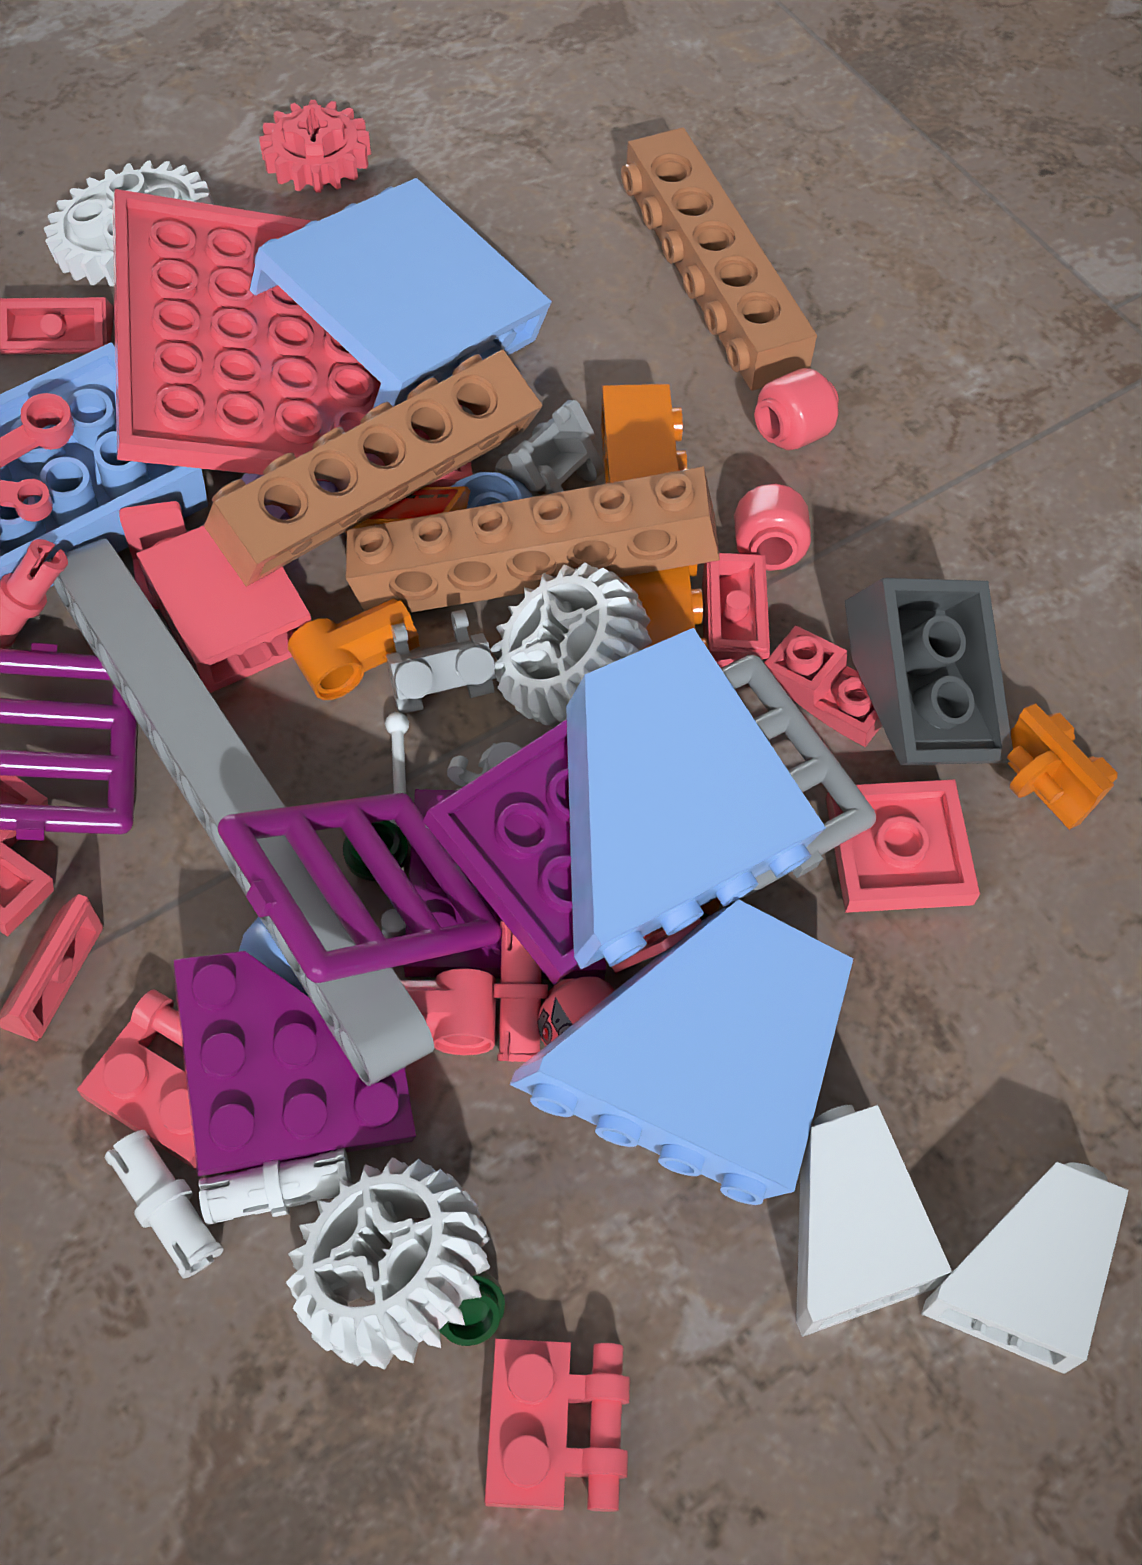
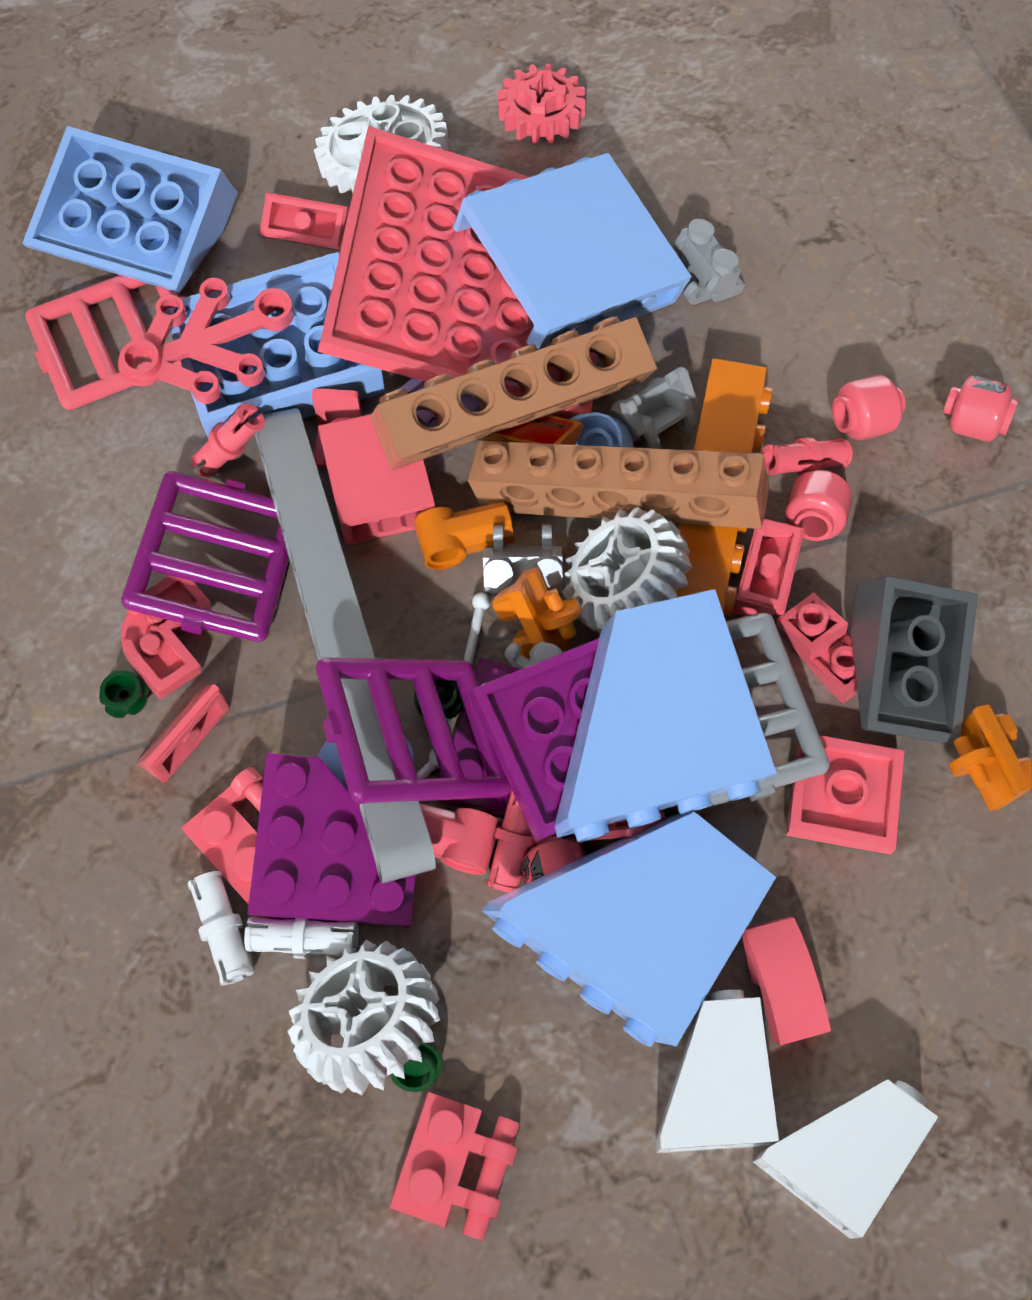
camera: 20 degrees right, 5 degrees up
nougat brick [621,127,817,391] -> none
none -> orange hips [492,567,582,659]
none -> light grey piece [673,219,745,305]
none -> coral slope [742,916,831,1045]
none -> coral pin [761,437,853,476]
none -> coral head [943,375,1018,442]

